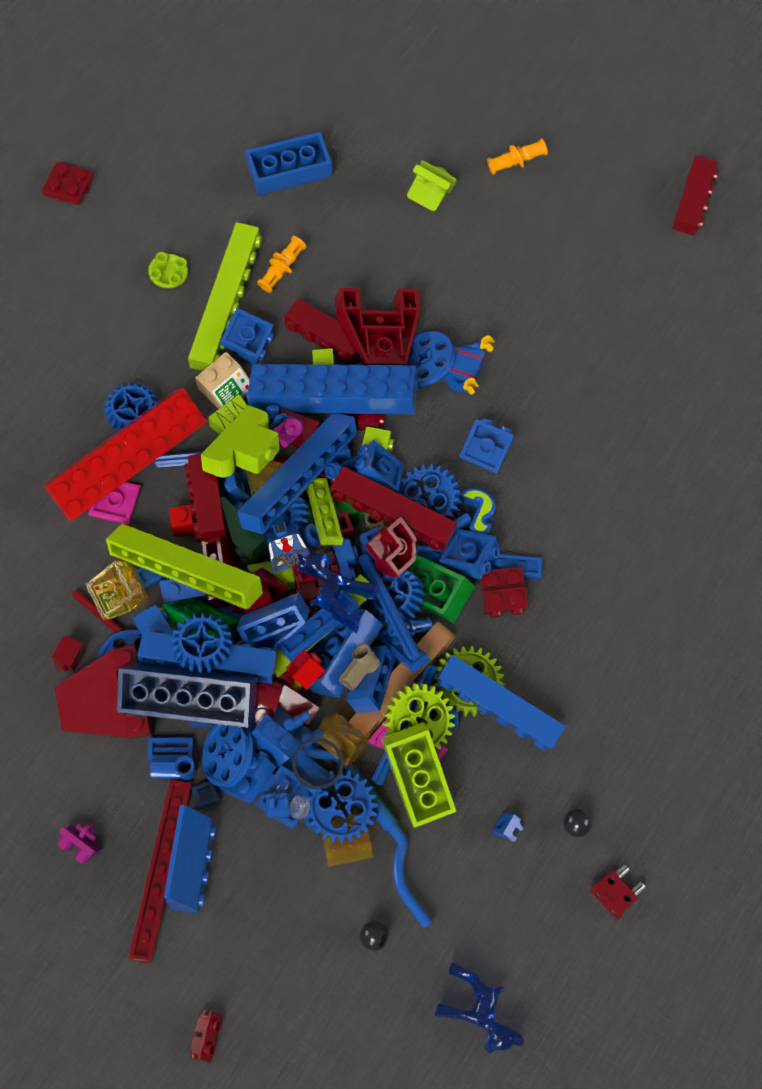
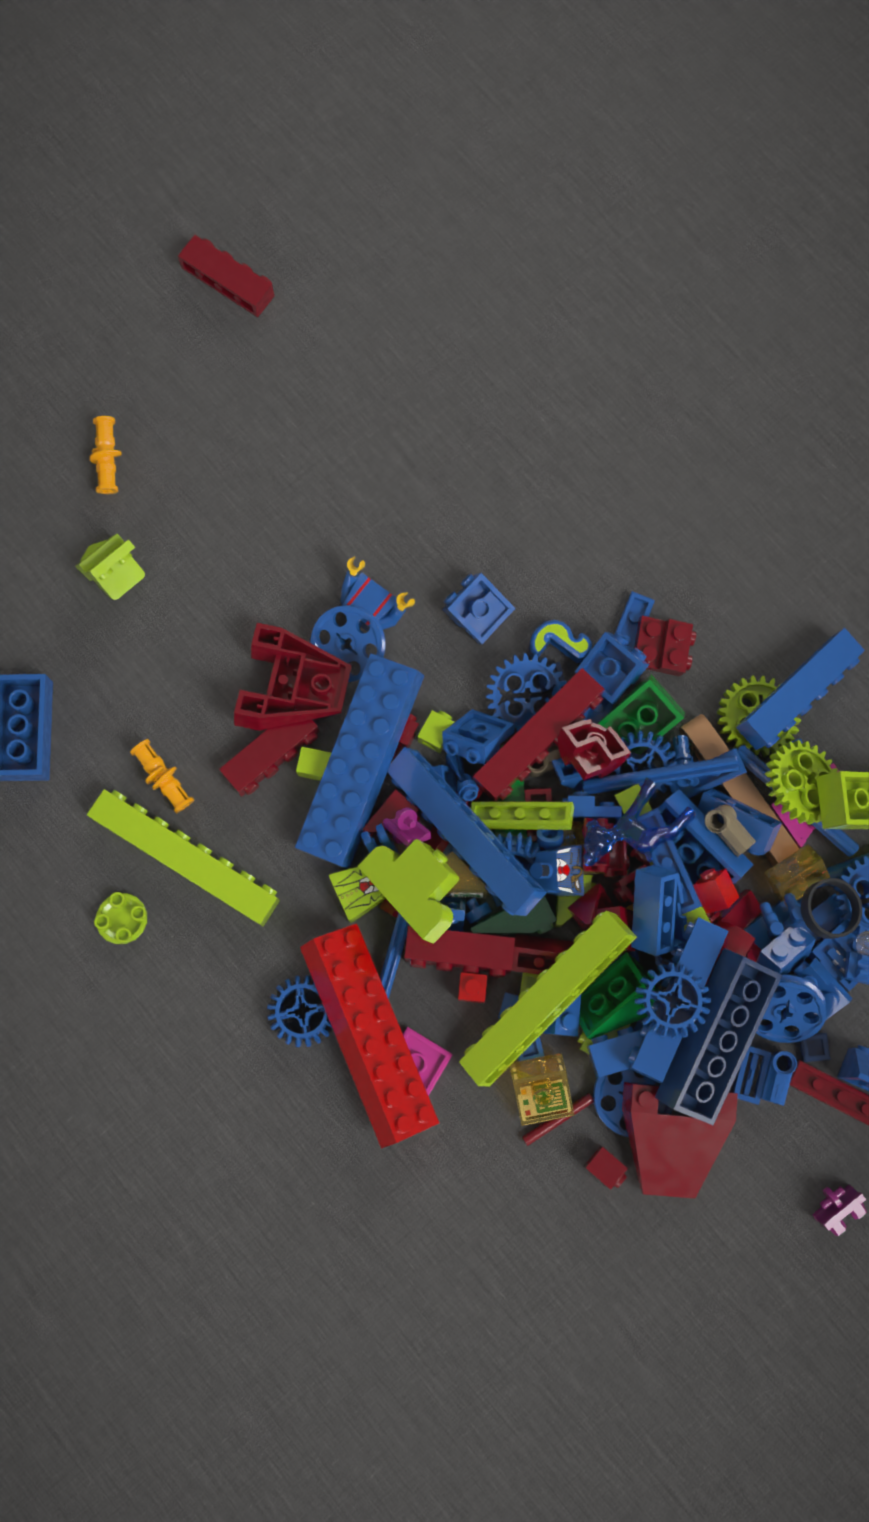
camera: 70 degrees left, 10 degrees up
tan slope [195,352,250,409] -> none
blue plate [220,308,274,364] -> none
blue tile [453,513,471,537] -> none

